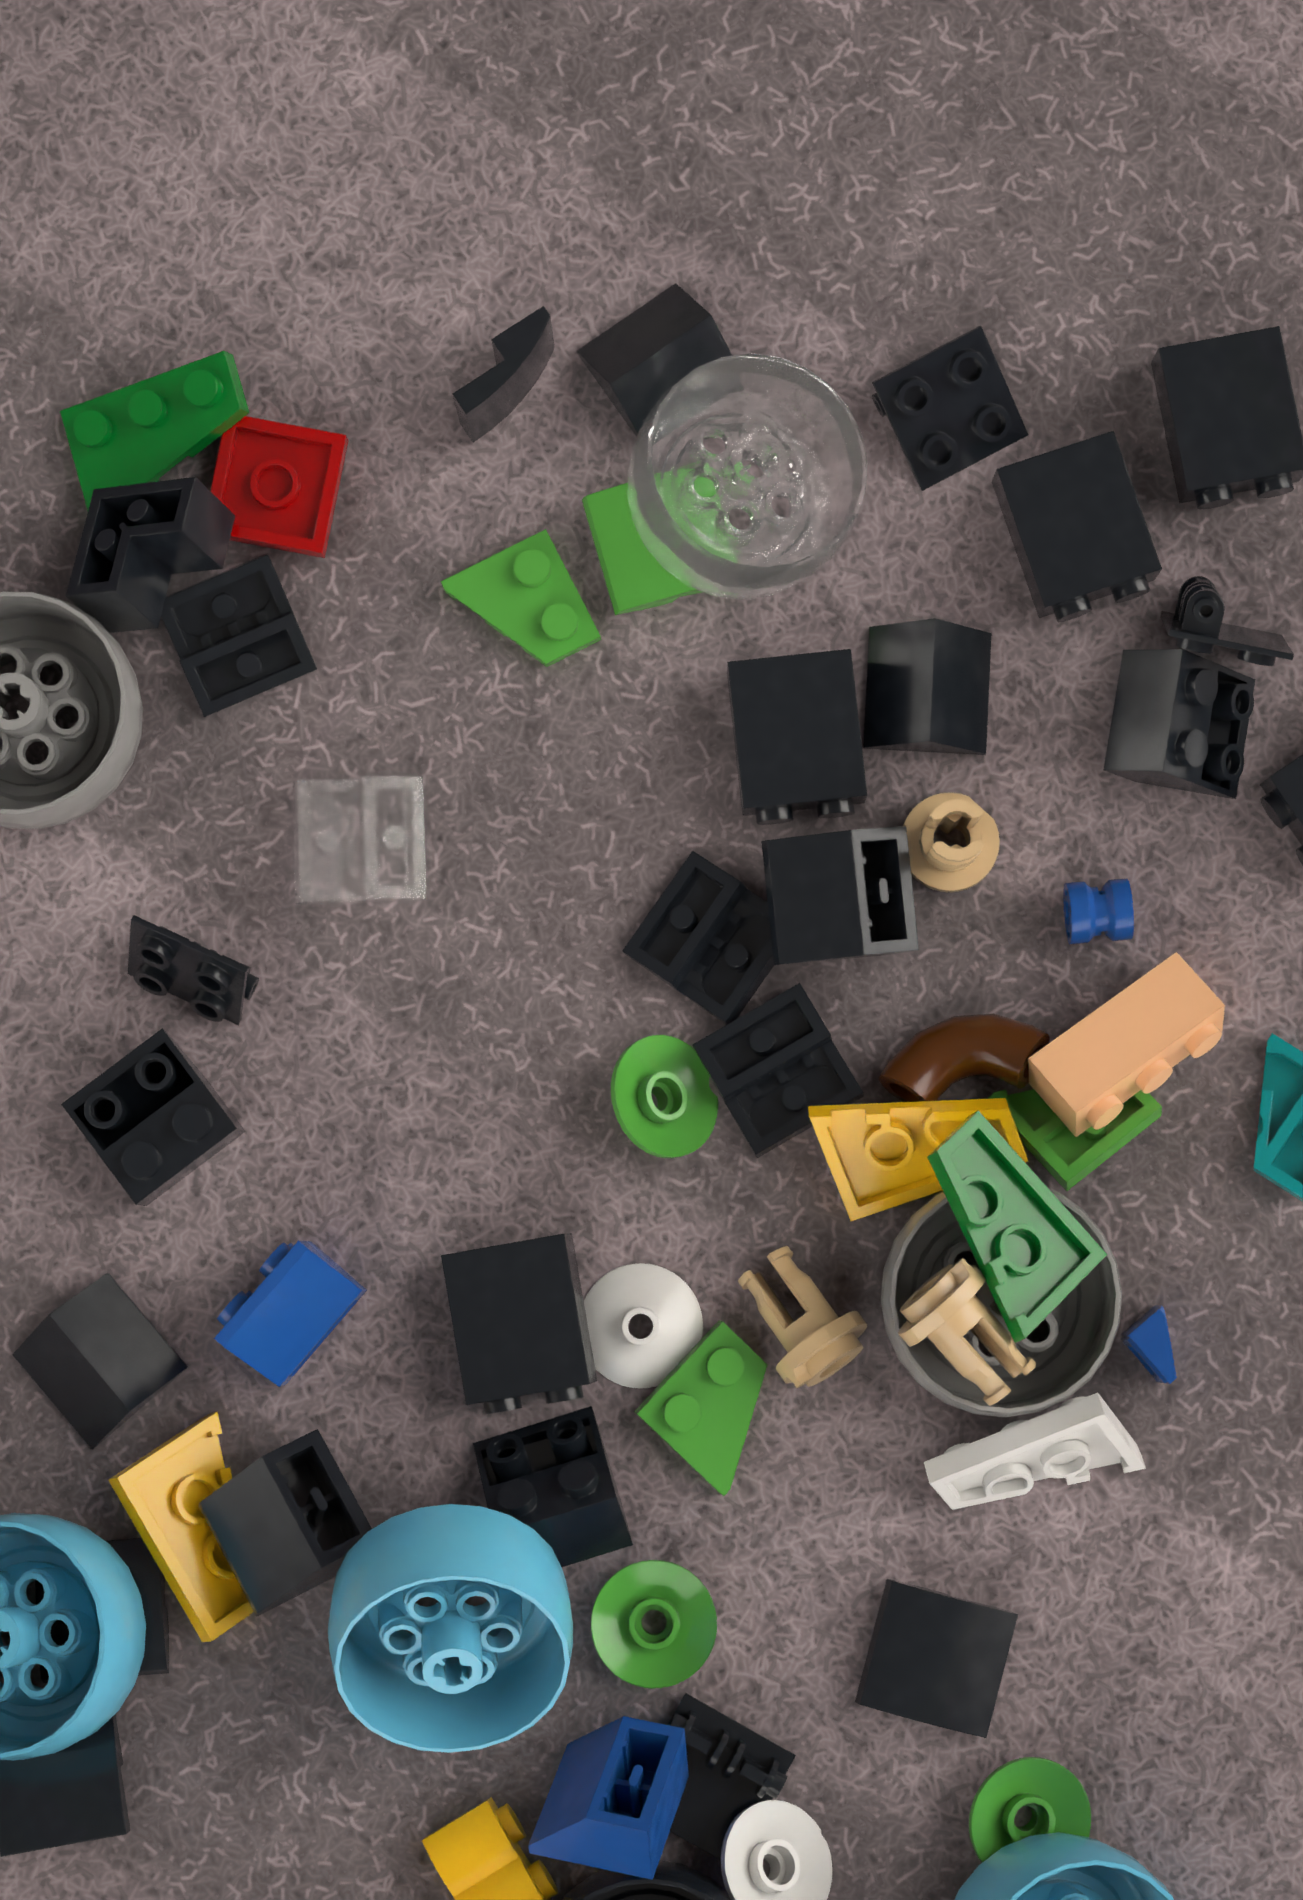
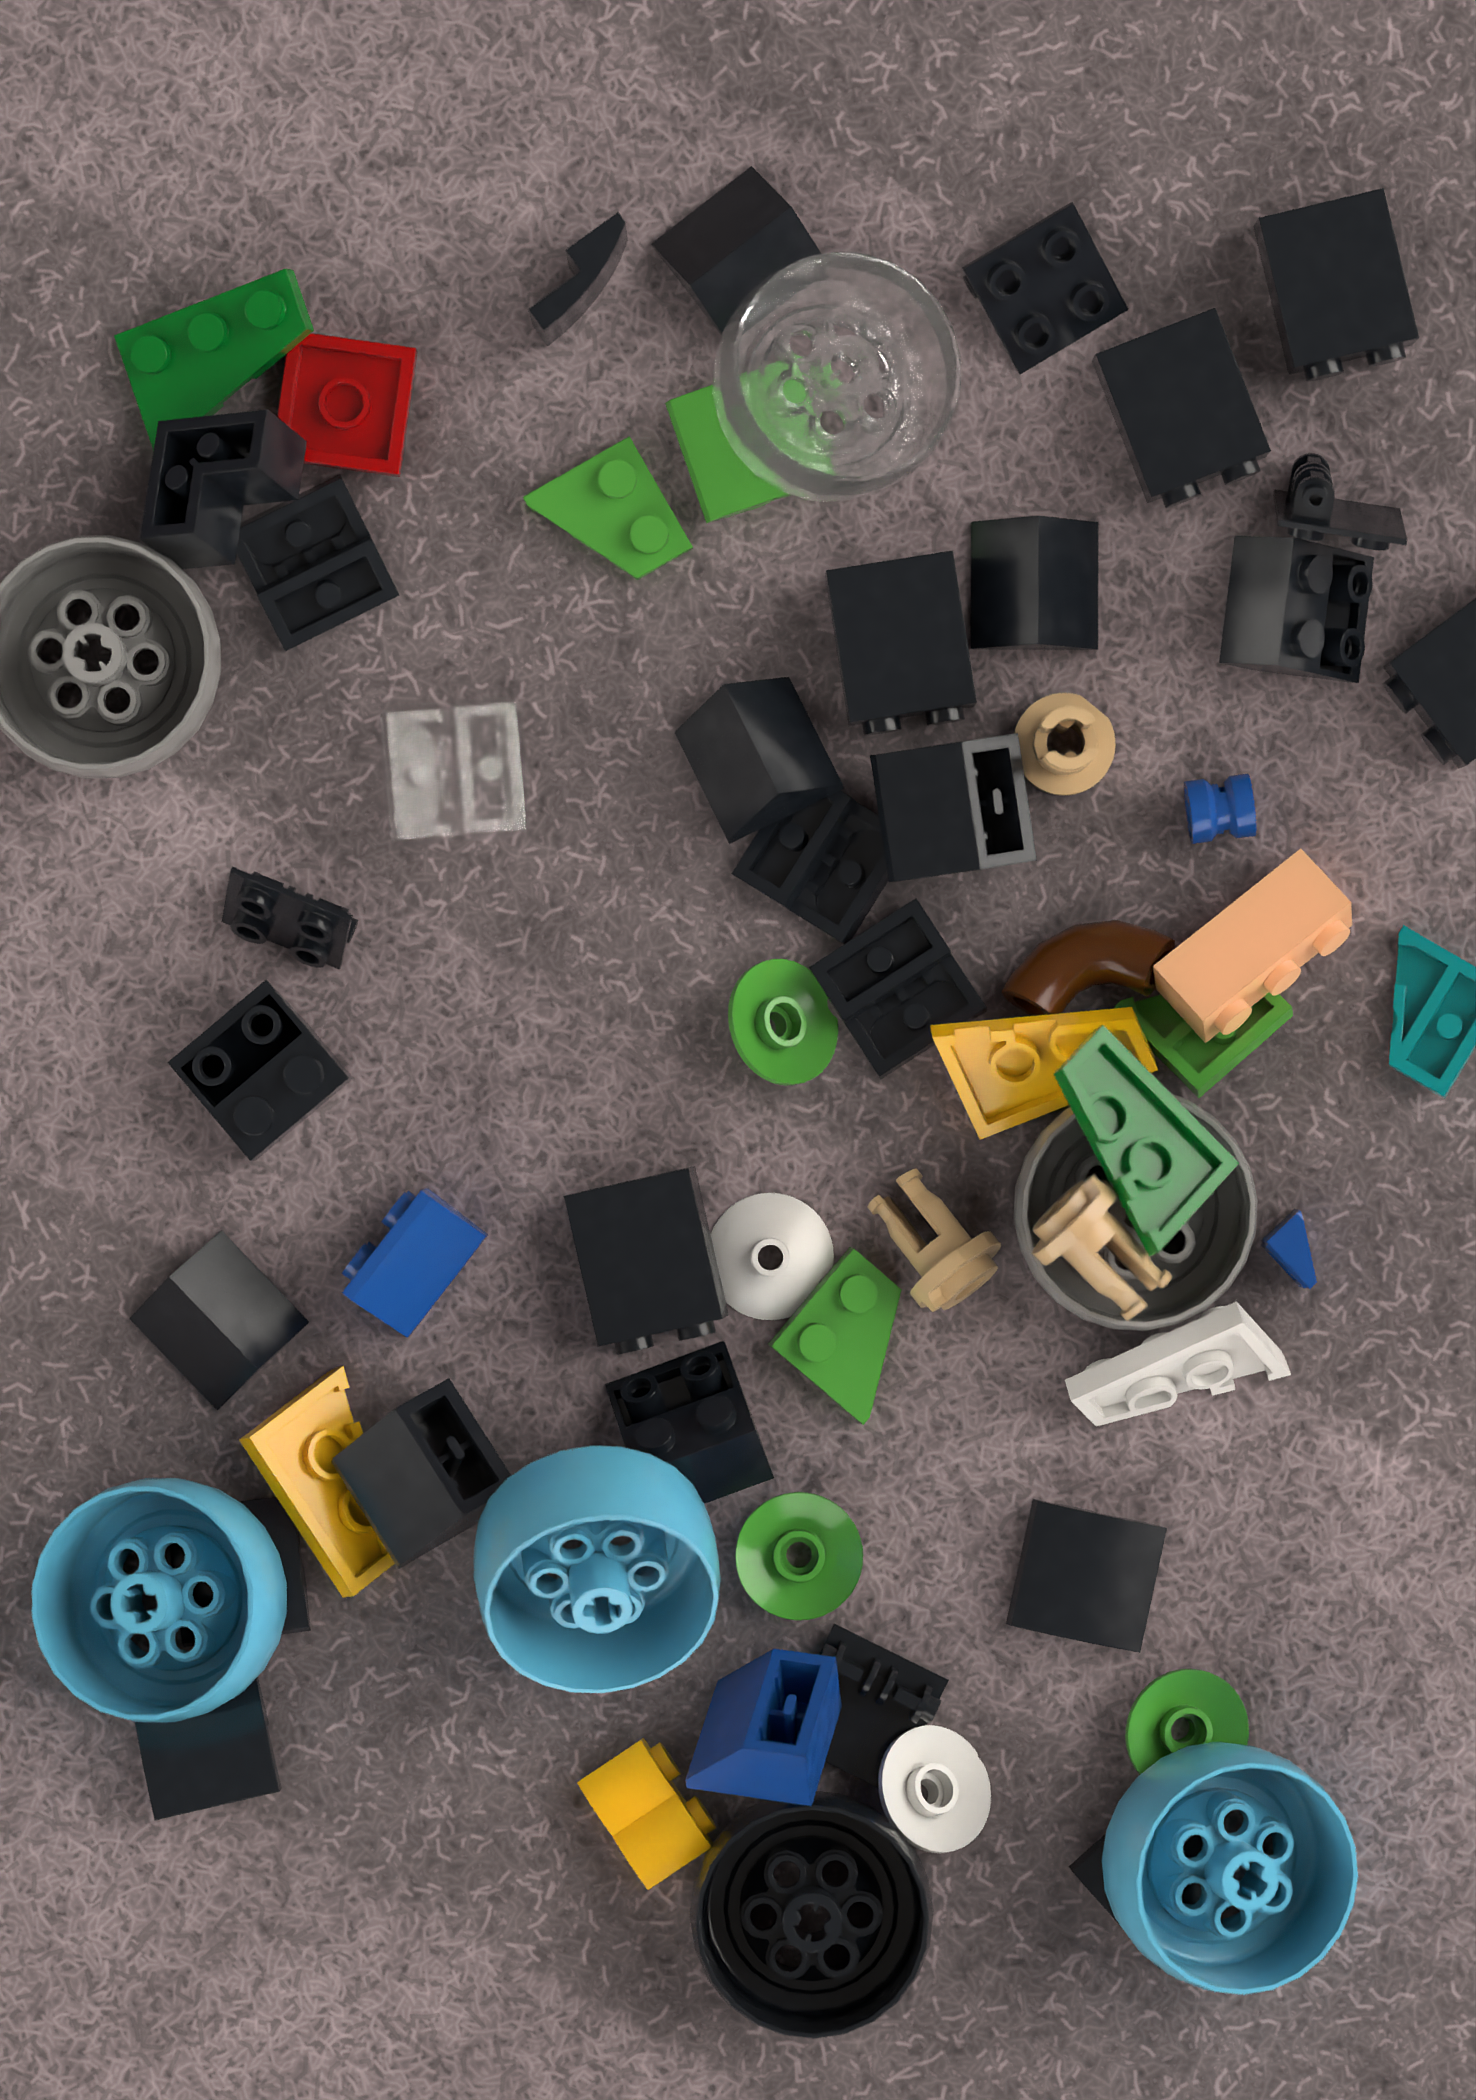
camera: 10 degrees left, 5 degrees up
none -> black slope [675,677,844,844]

